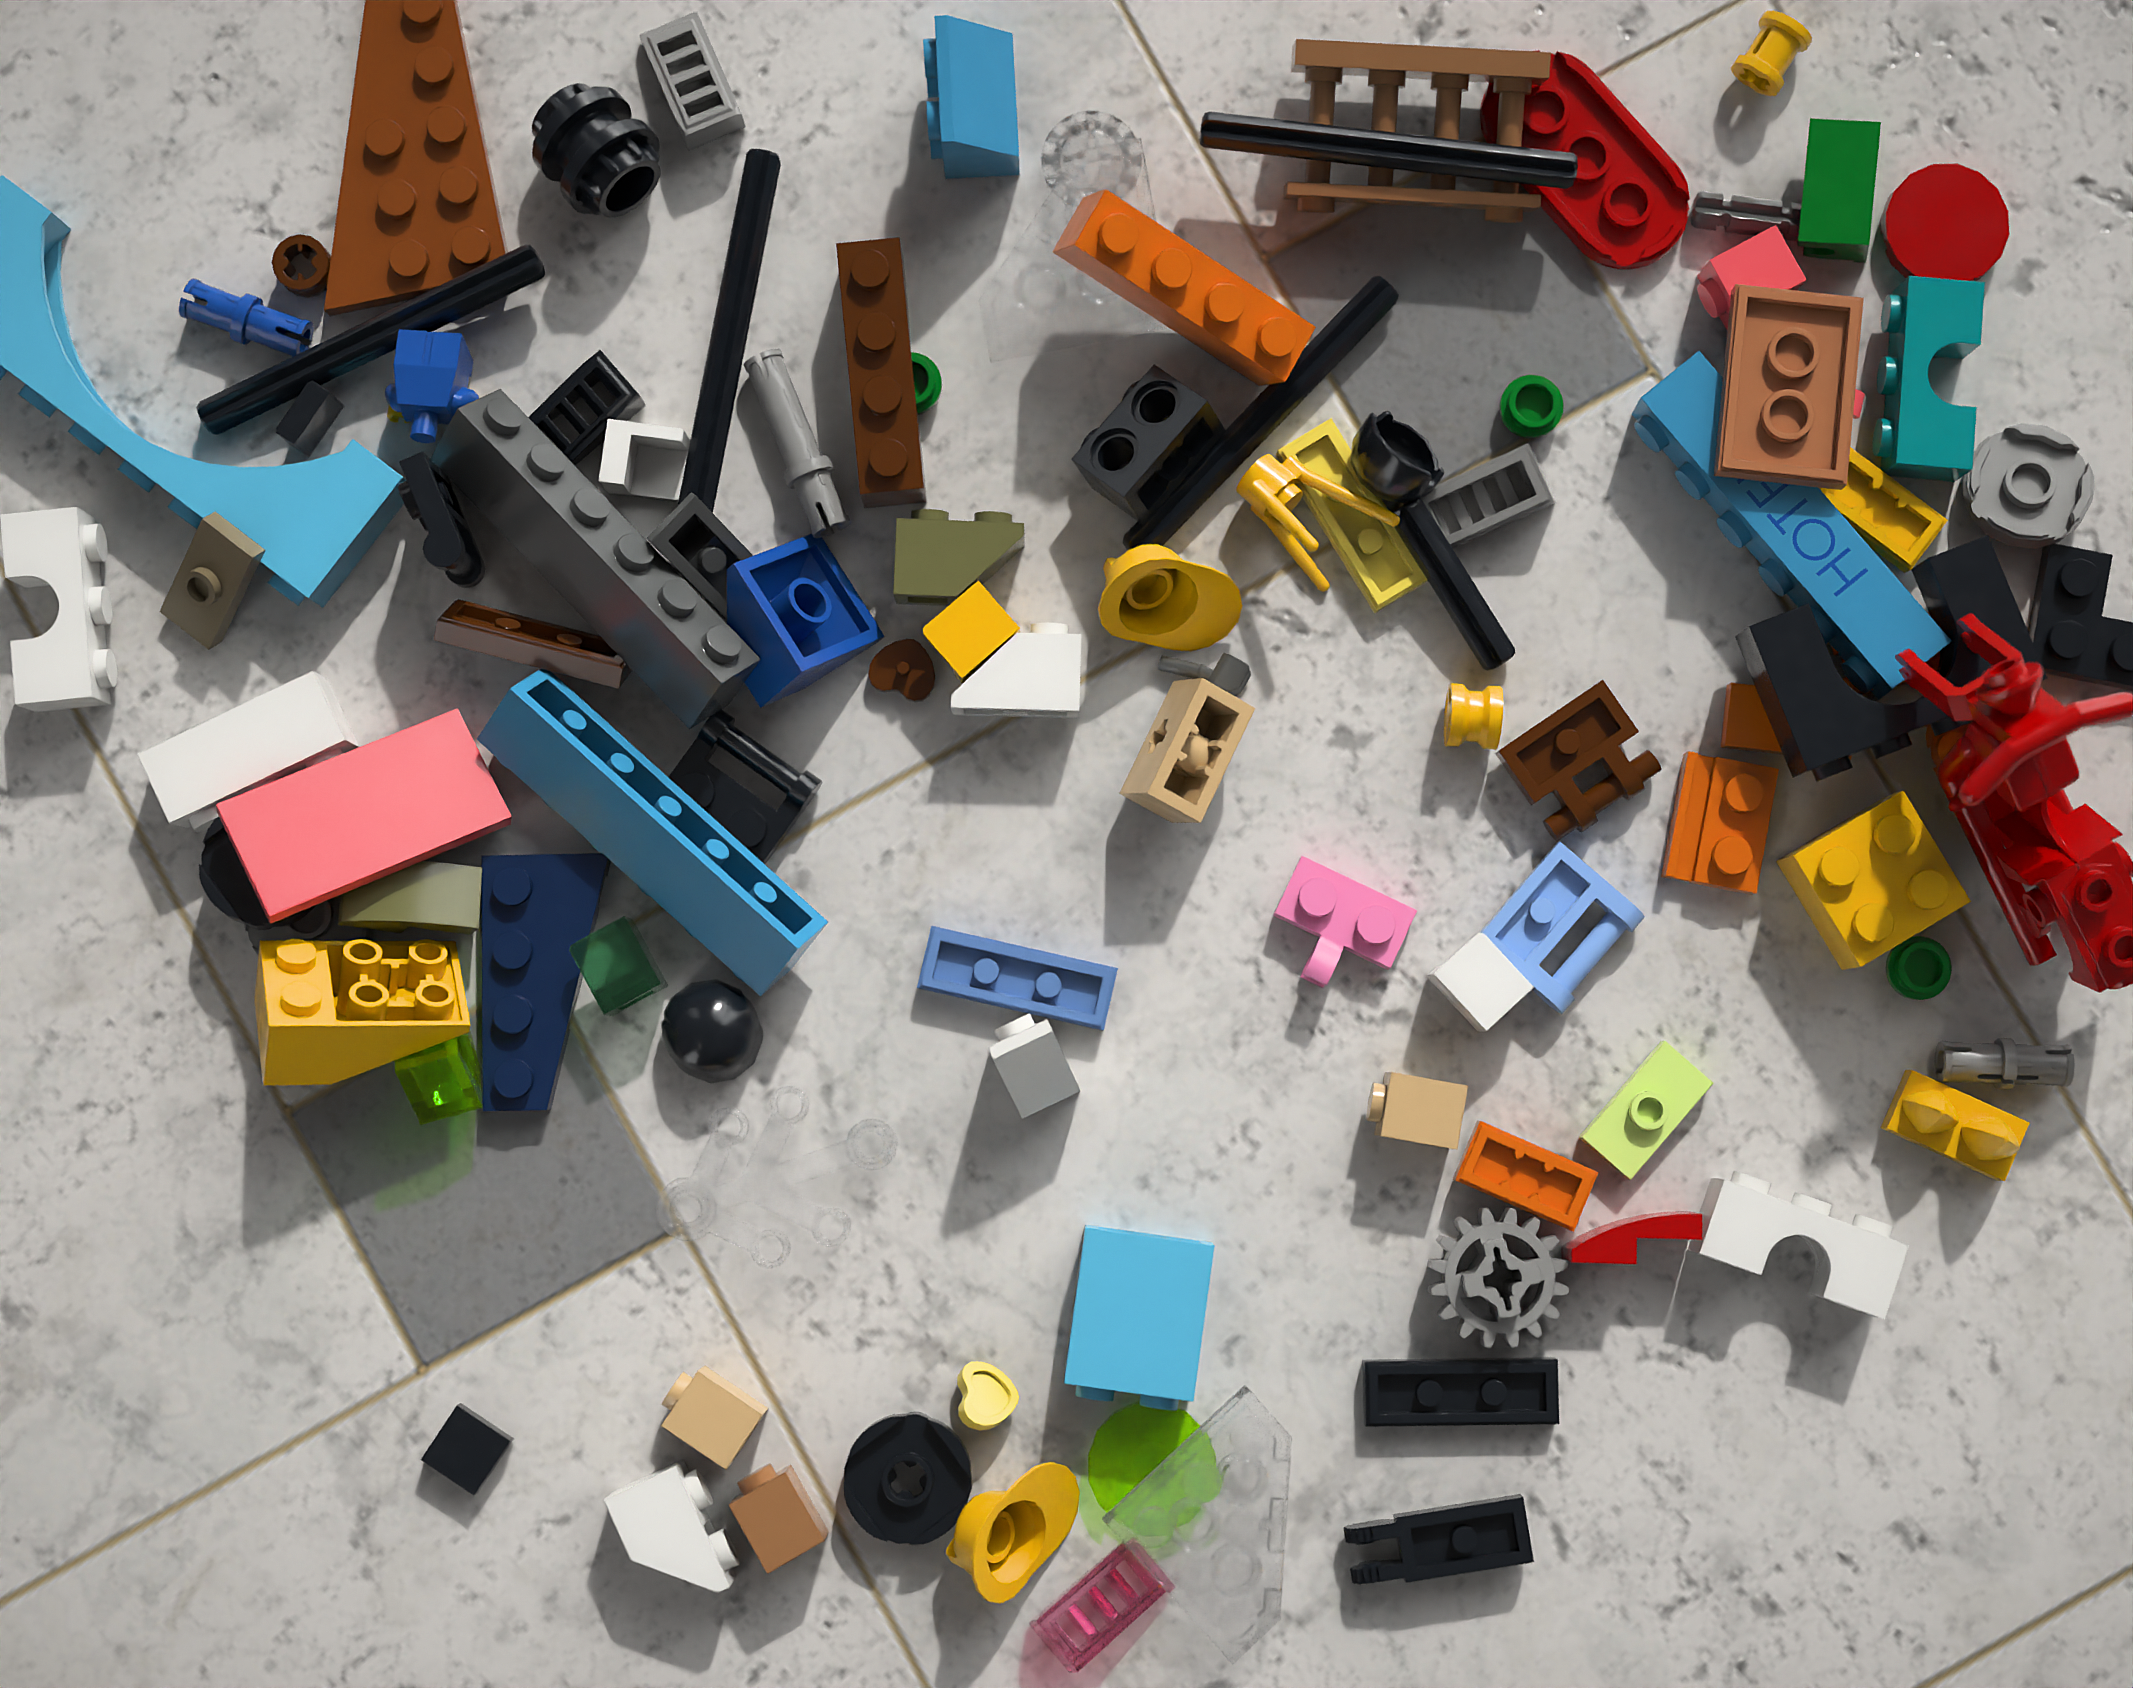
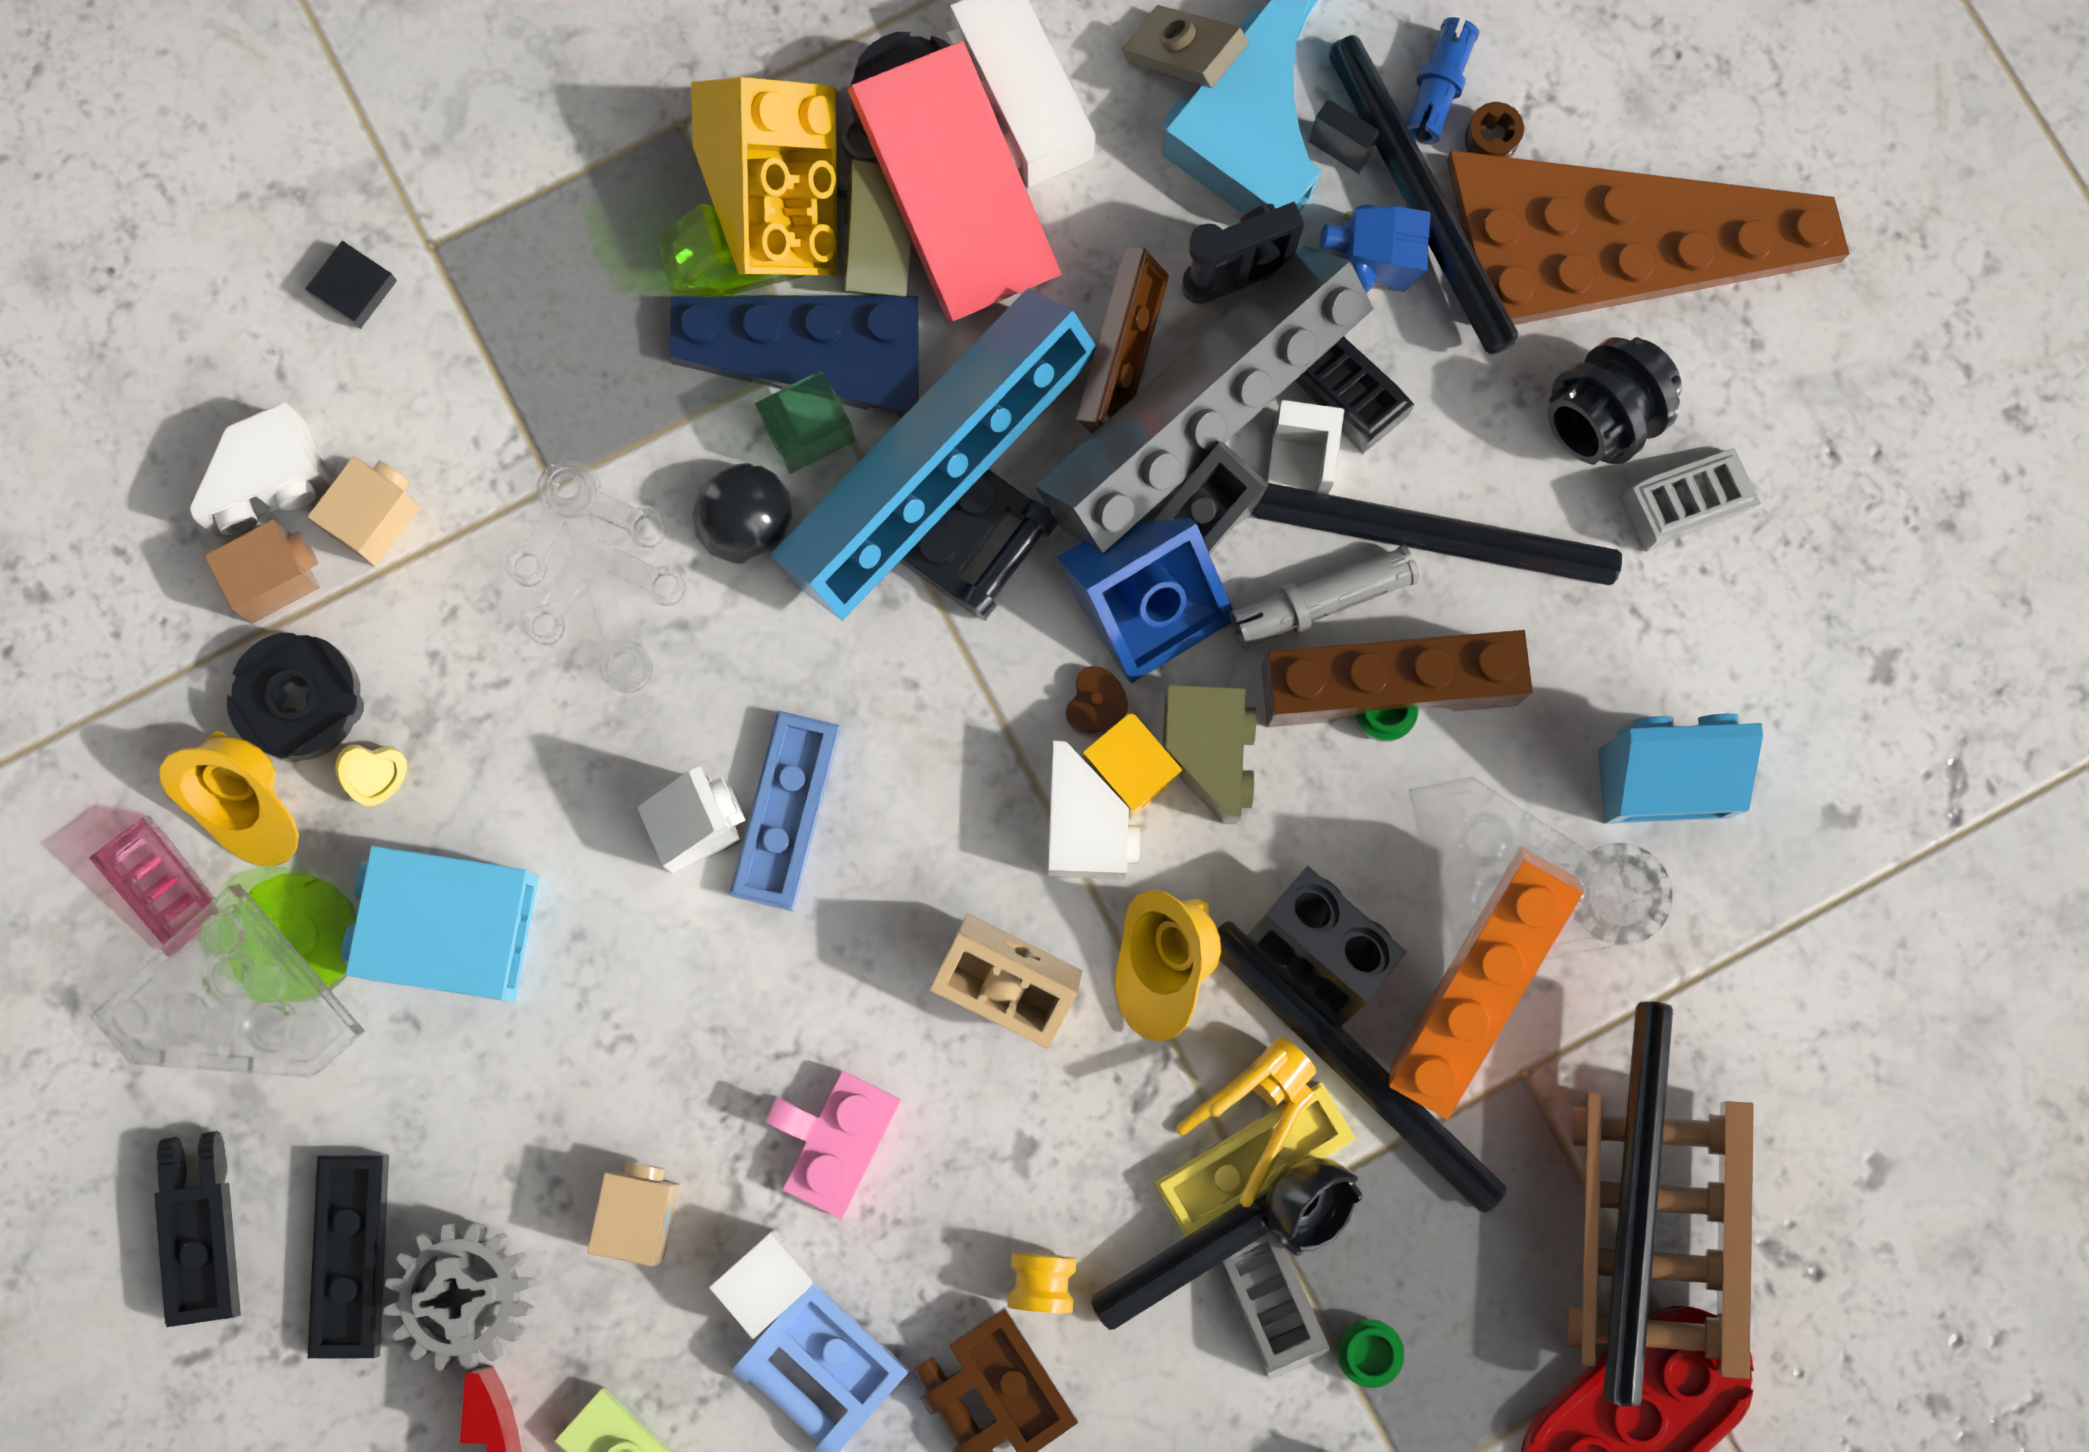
camera: 90 degrees right, 5 degrees down
dark grey hand [1158,653,1251,697] -> none
orange plate [1452,1121,1599,1232] -> none

